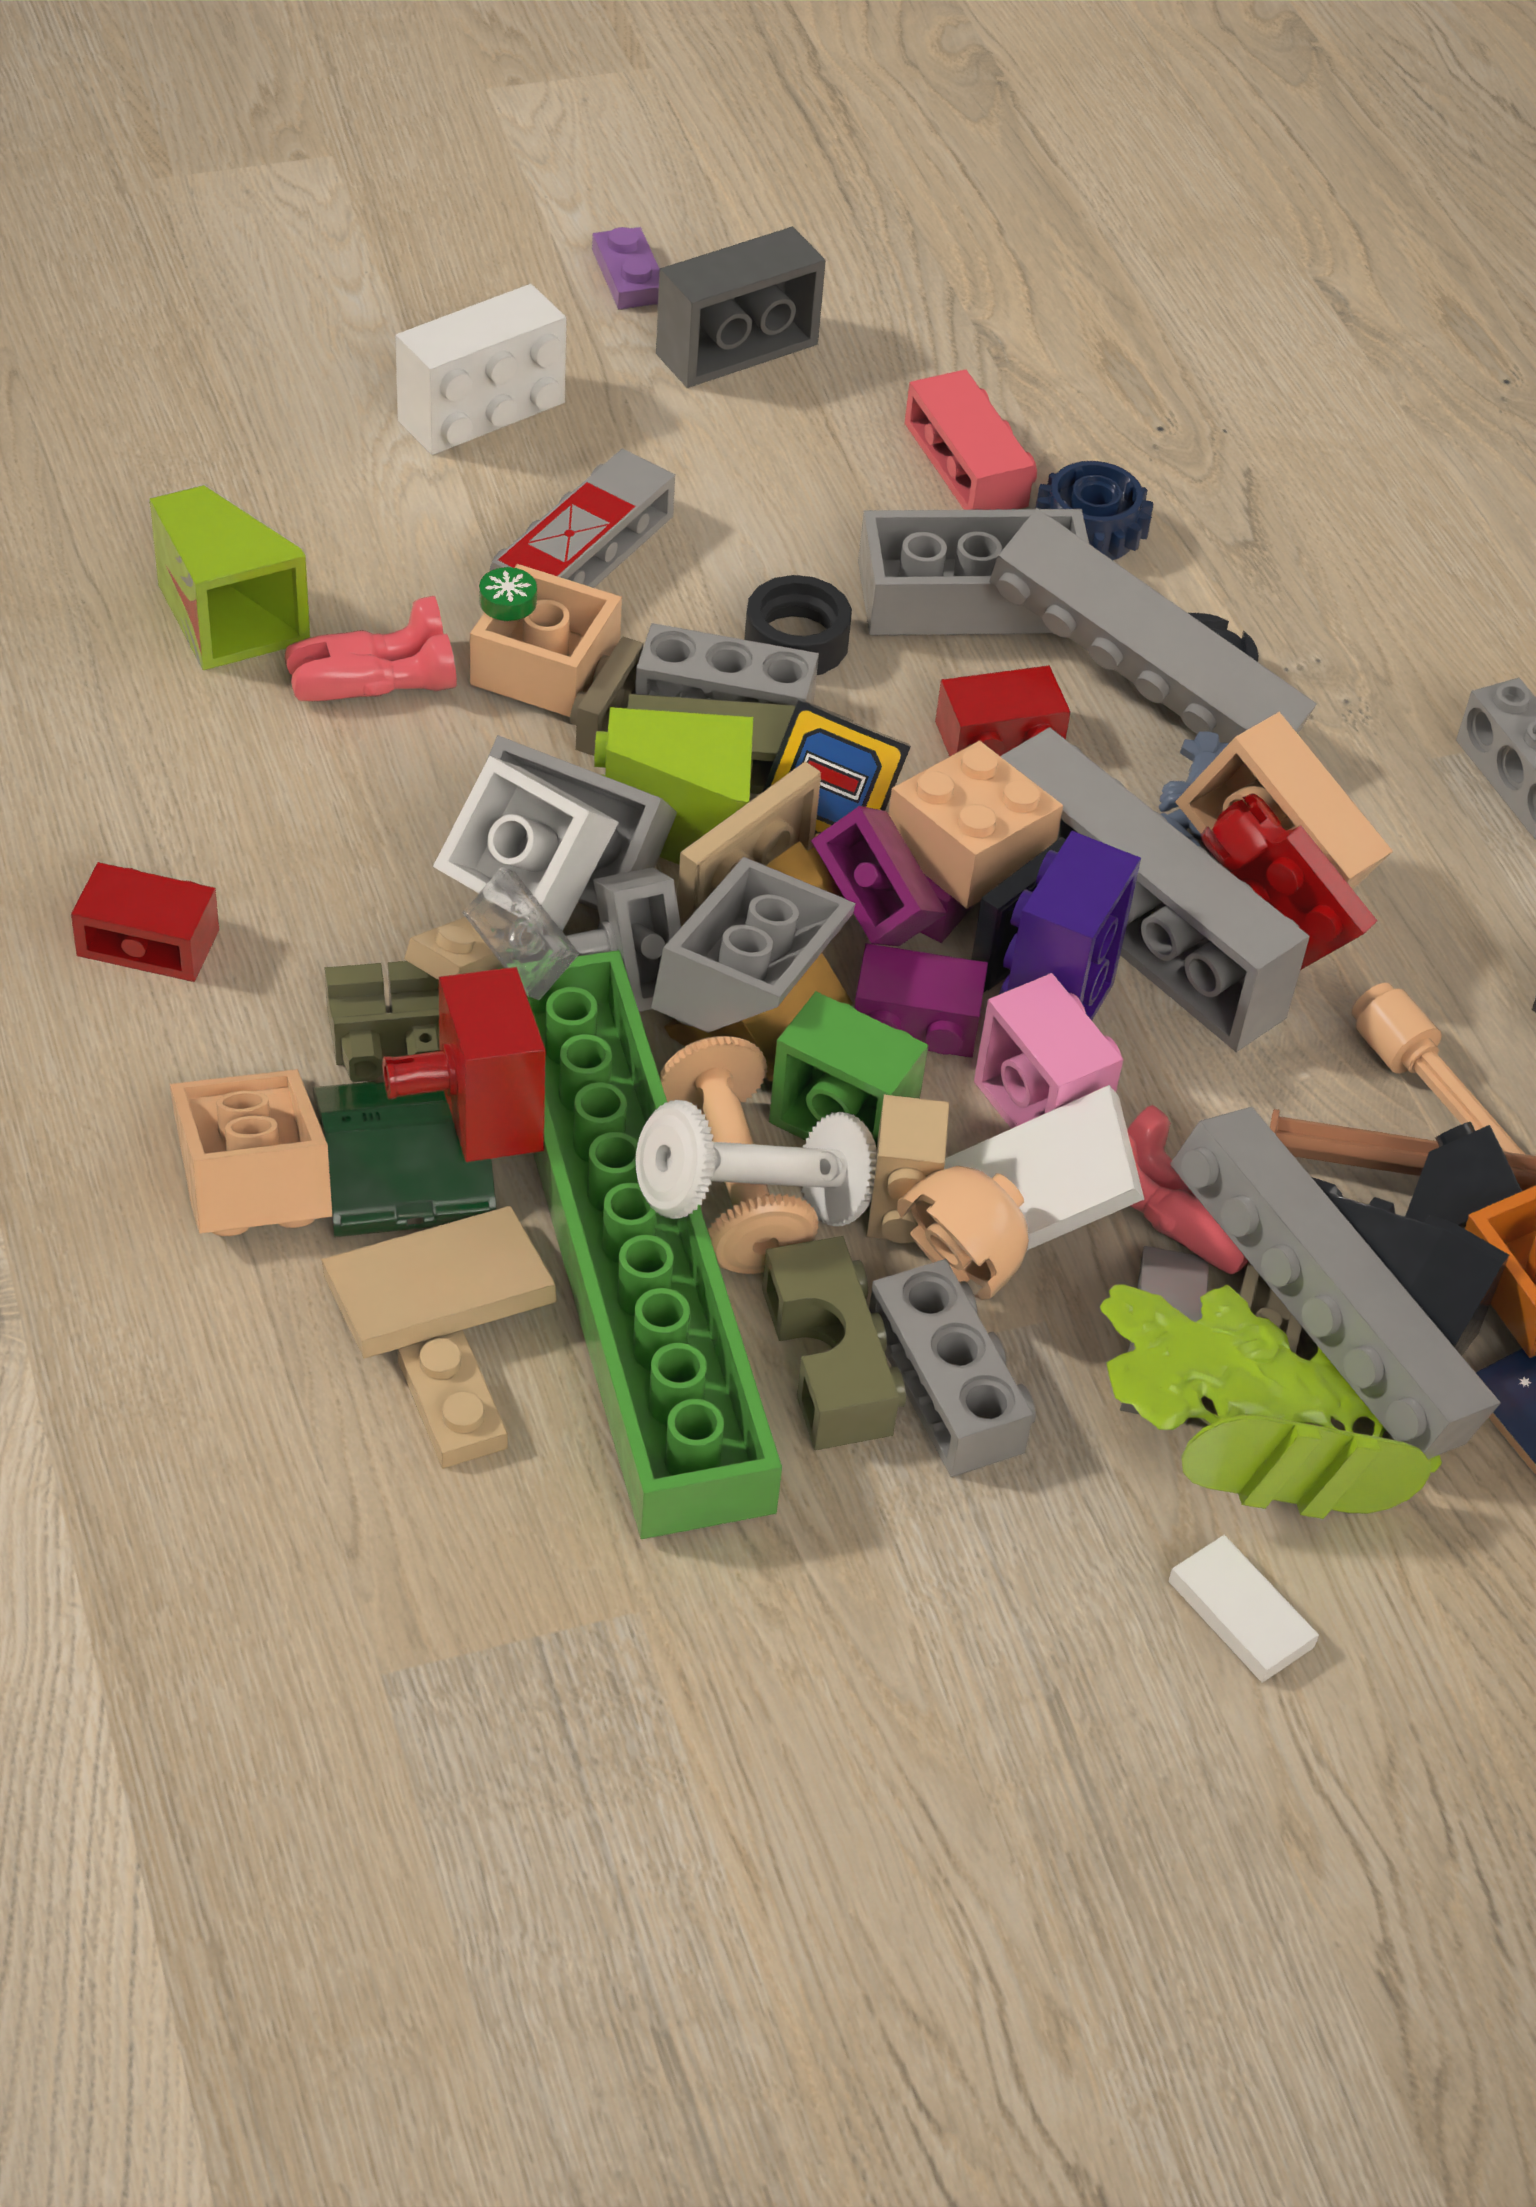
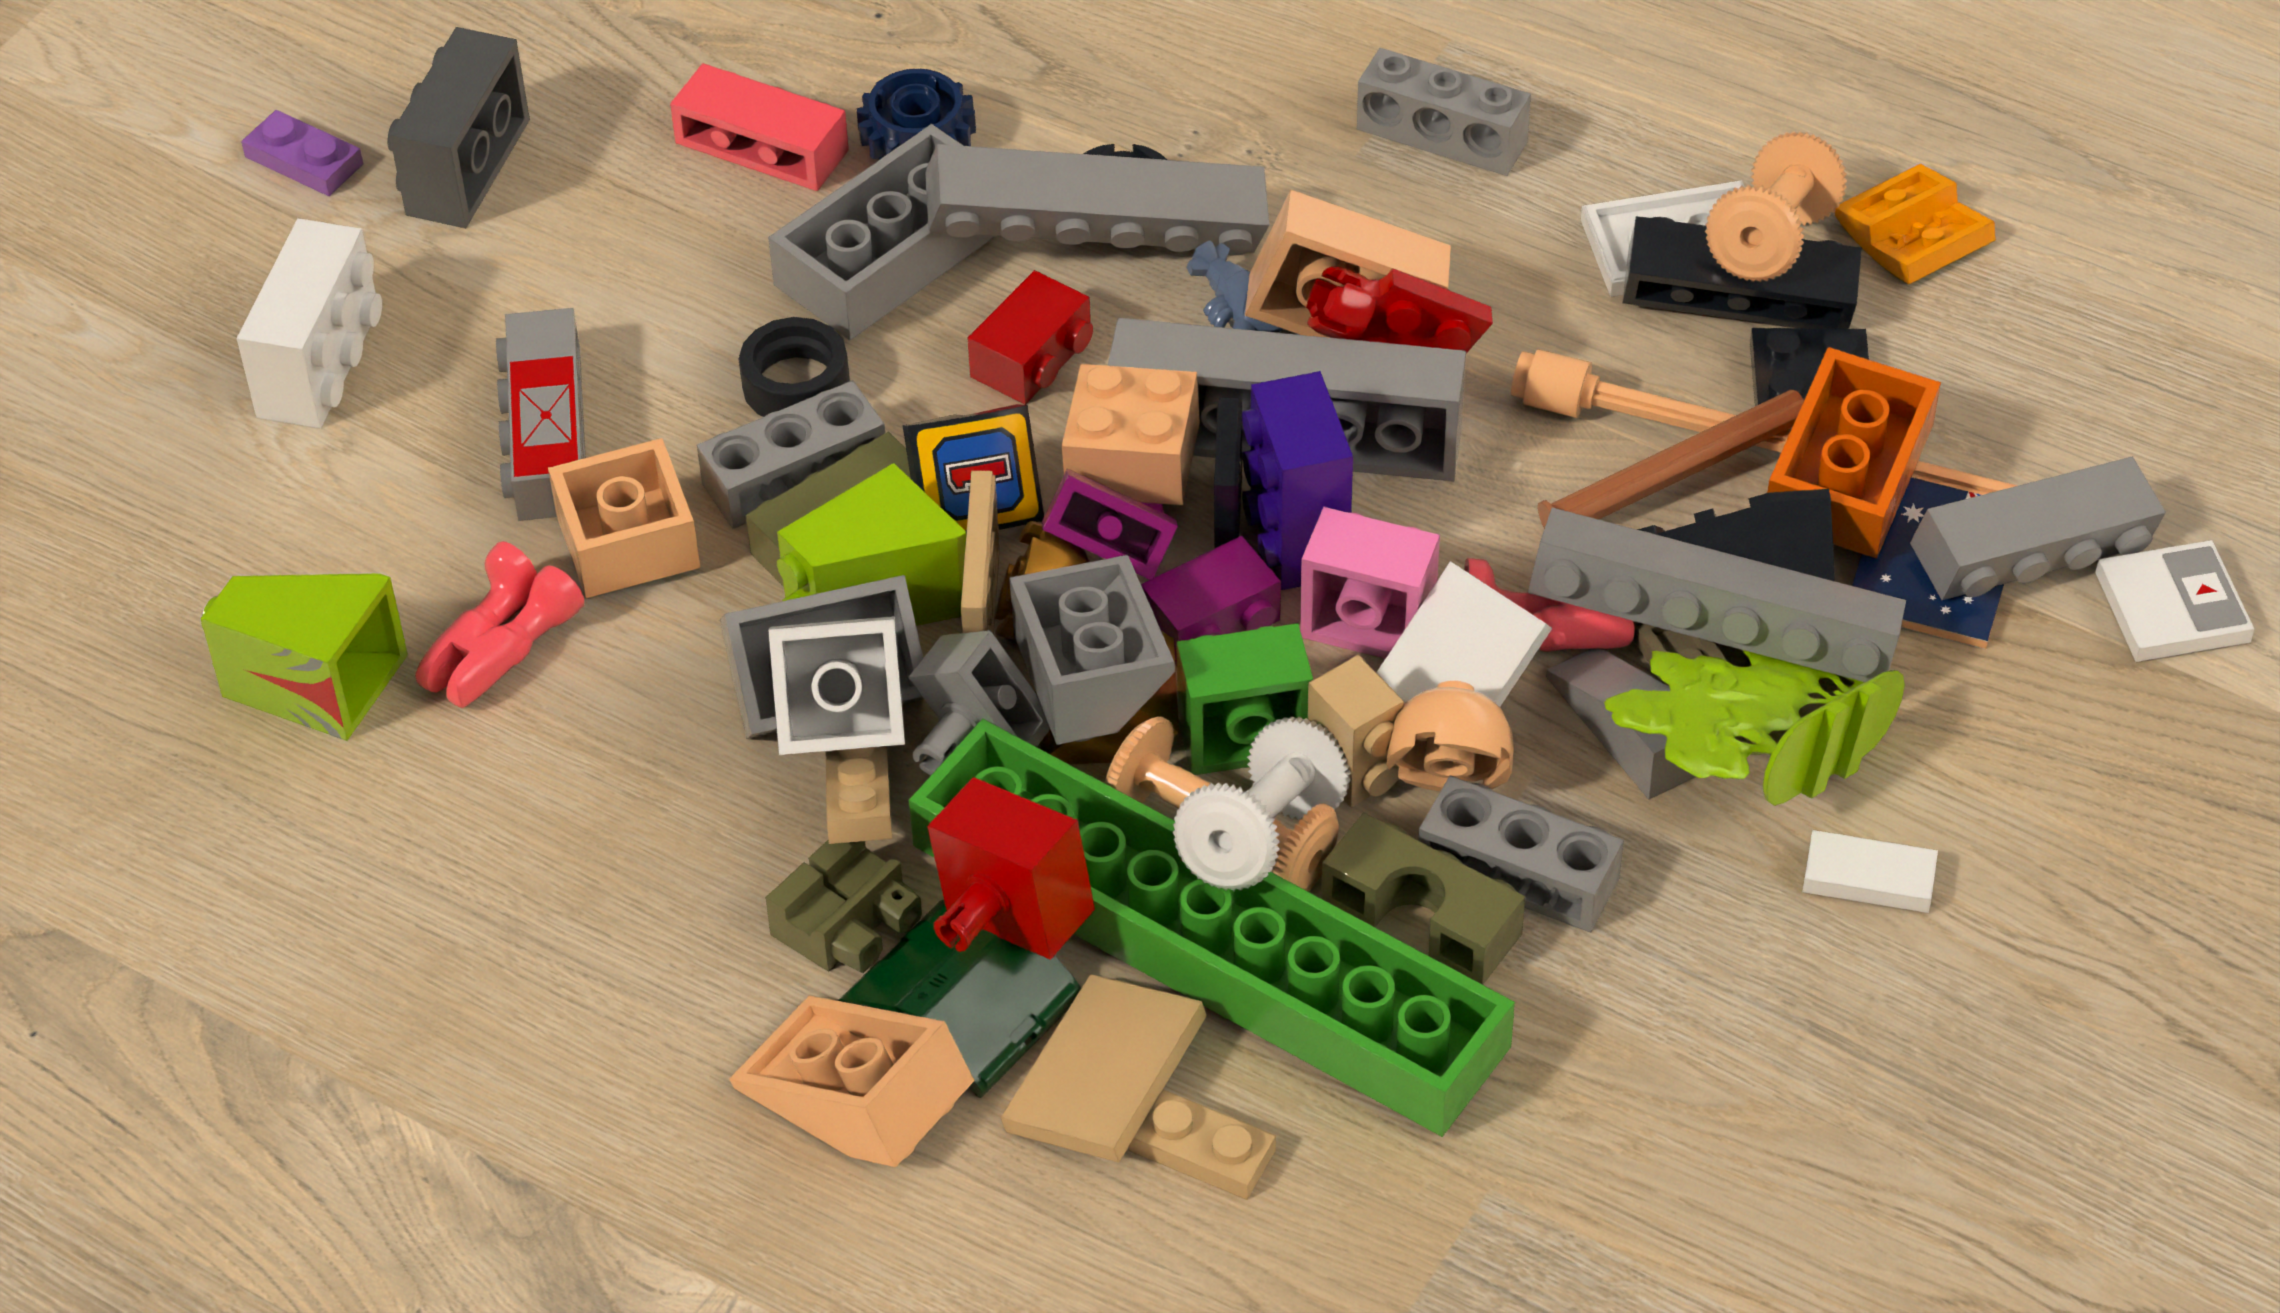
camera: 35 degrees left, 0 degrees up
red brick [71,862,220,982] -> none
clear plate [463,866,580,1000] -> none
green tile [479,567,537,621] -> none
dark tan plate [570,636,644,756] -> none
black slope [1405,1121,1522,1228] -> none

